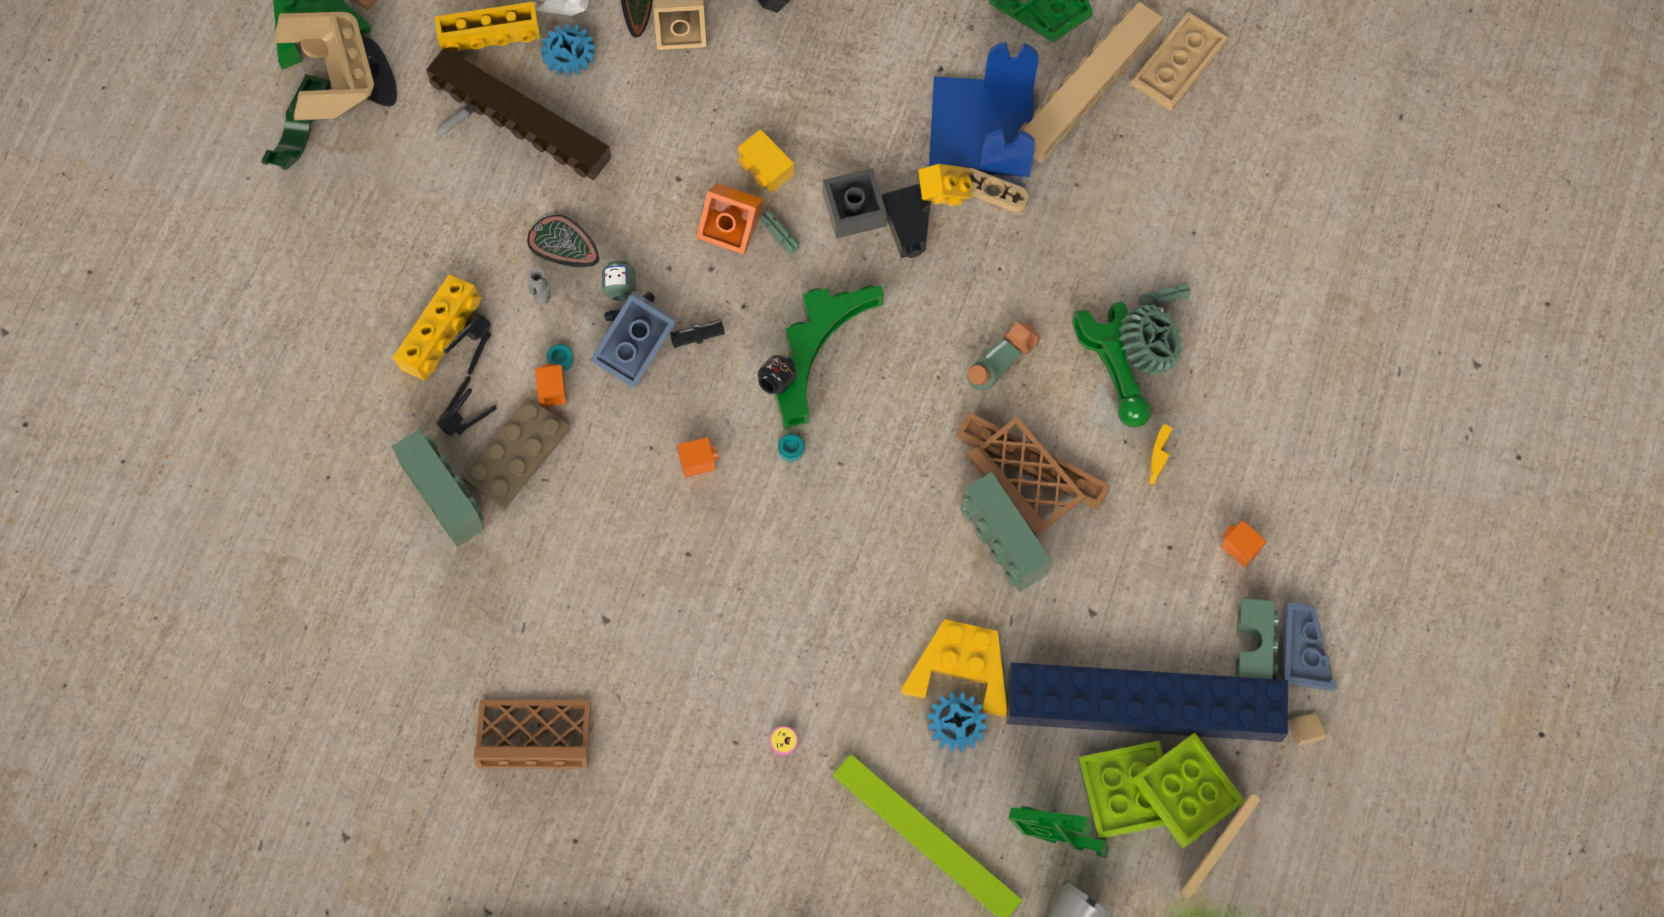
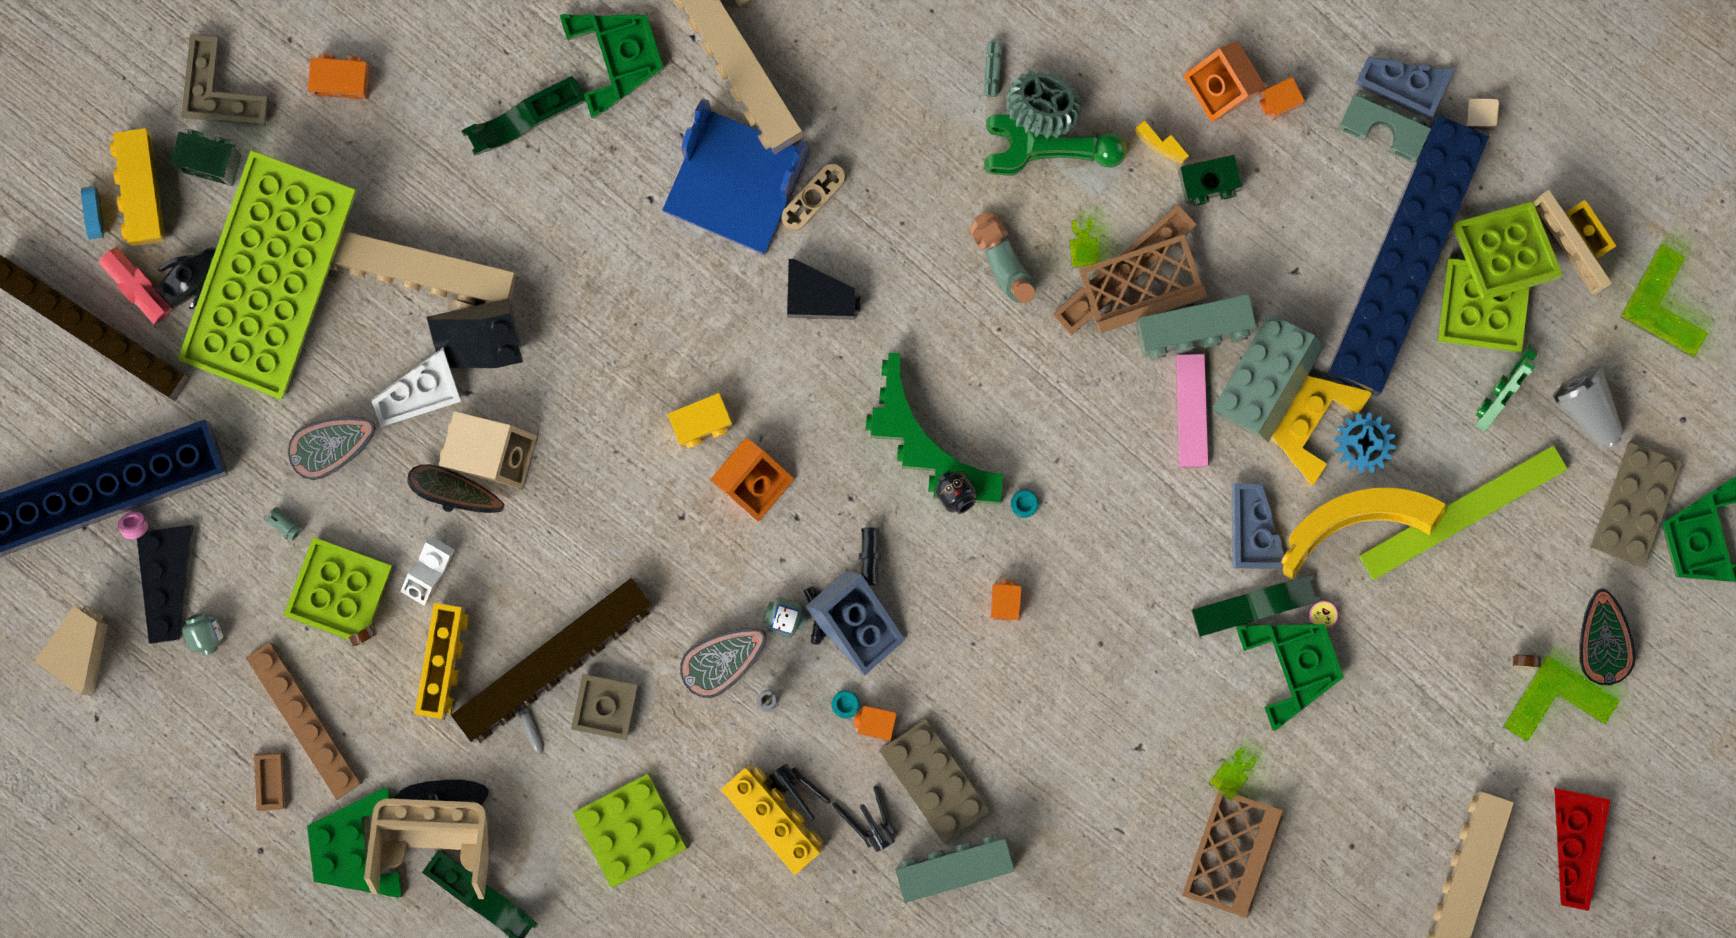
camera: 65 degrees left, 15 degrees up
dark azure gear [540,24,596,77] -> none
sand green axle [760,210,800,254] -> none
dark grey brick [823,168,886,238] -> none
yellow brick [918,164,972,206] -> none
none -> dark tan plate [571,674,638,741]
none -> lime plate [573,774,687,888]
none -> clear neon green plate [1069,218,1100,269]
none -> bright pink tile [1176,354,1208,467]
none -> dark green brick [1178,154,1242,206]
none -> orange slope [1183,41,1266,122]
none -> dark green piece [1191,575,1321,637]
none -> clear neon green plate [1209,748,1256,801]
none -> sand green brick [1212,313,1325,443]
none -> sand blue wing [1232,483,1284,569]
none -> green wing [1236,624,1344,731]
none -> yellow arch [1281,488,1446,580]
none -> yellow brick [1565,200,1616,260]

